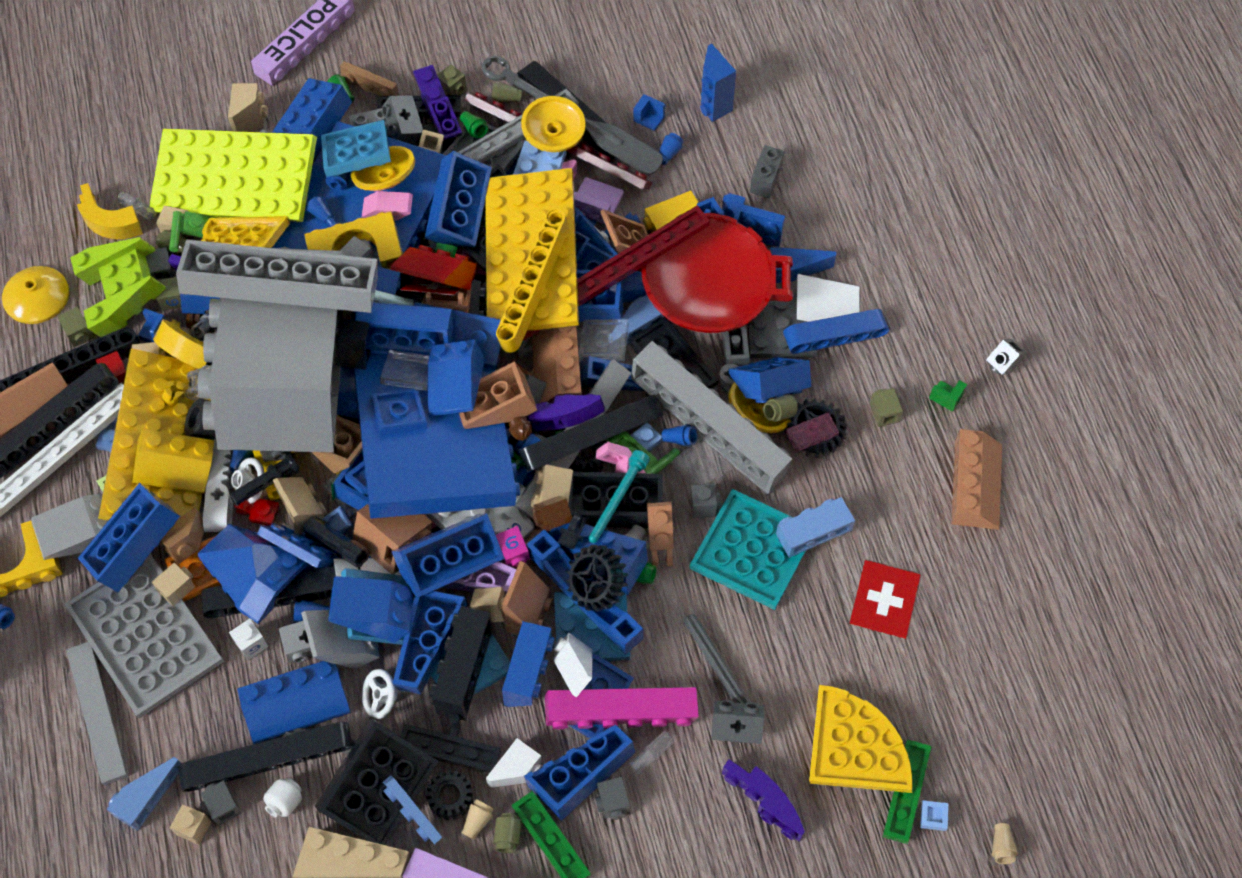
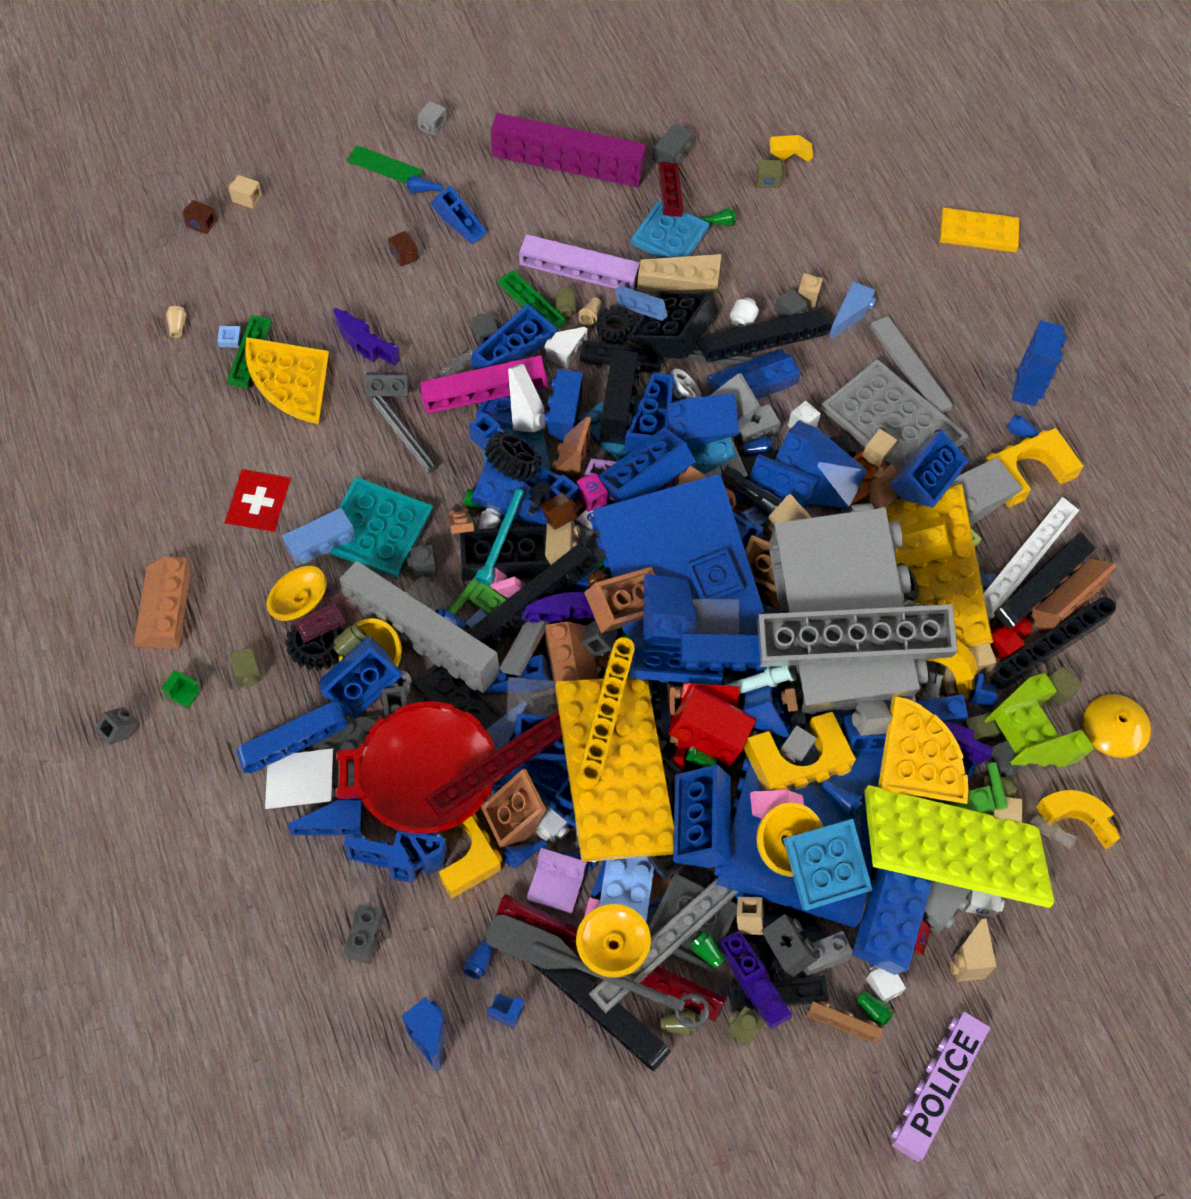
camera: 170 degrees right, 0 degrees up
tan brick [470,587,506,622] -> none
none -> yellow dish [266,566,327,621]

